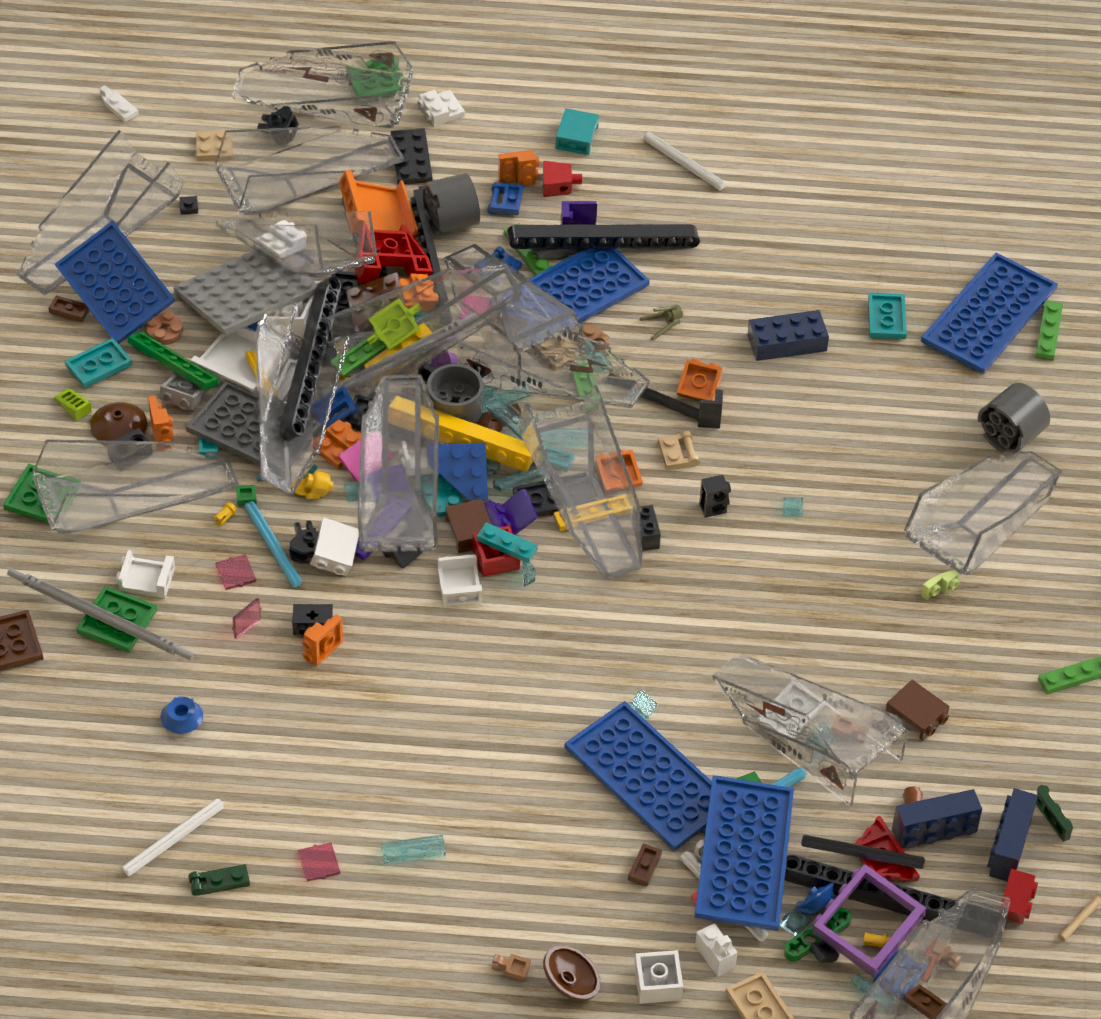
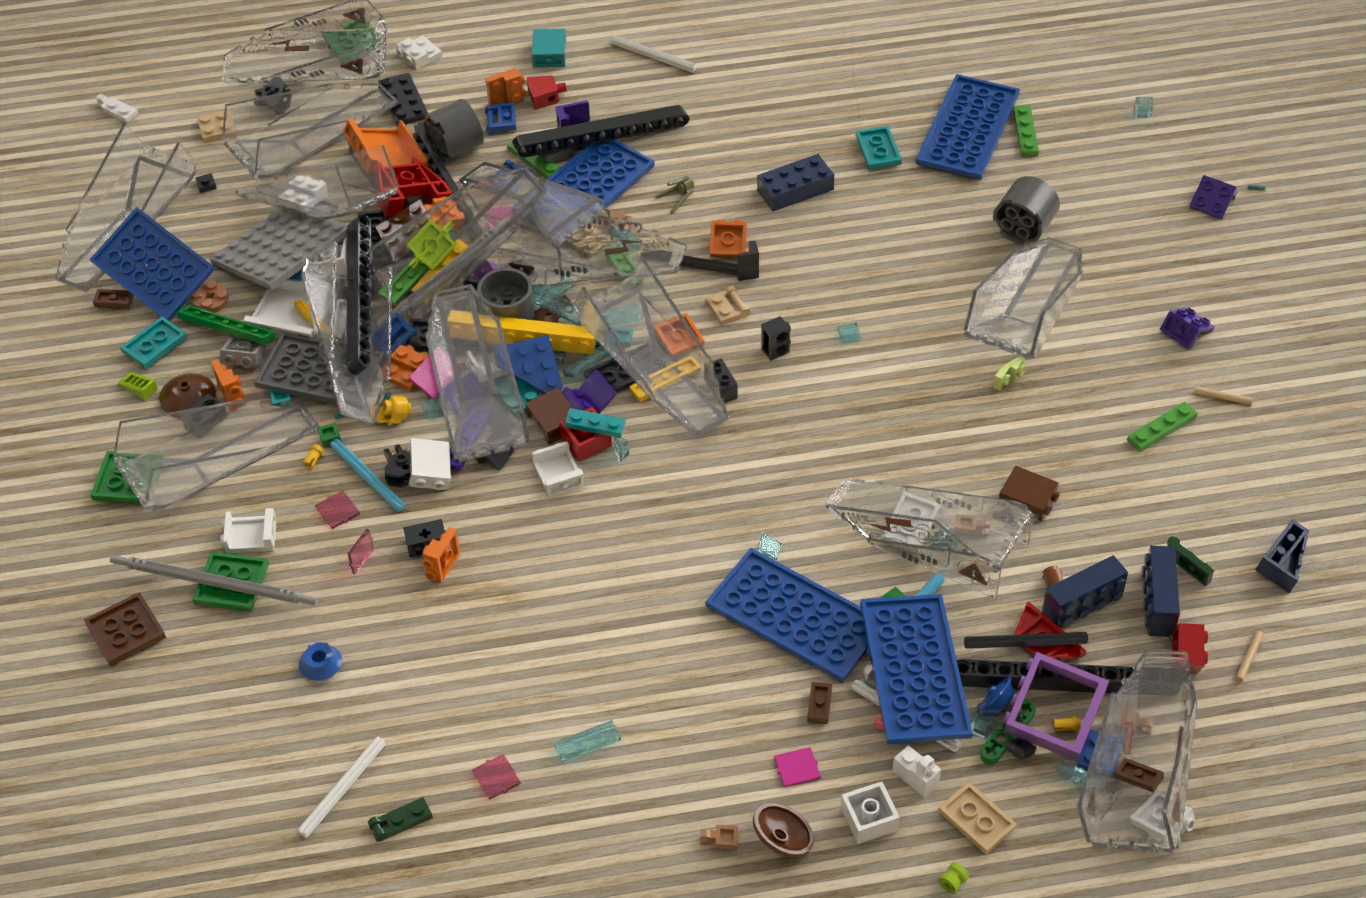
camera: 10 degrees left, 0 degrees up
none -> dark pink piece [774,747,821,787]

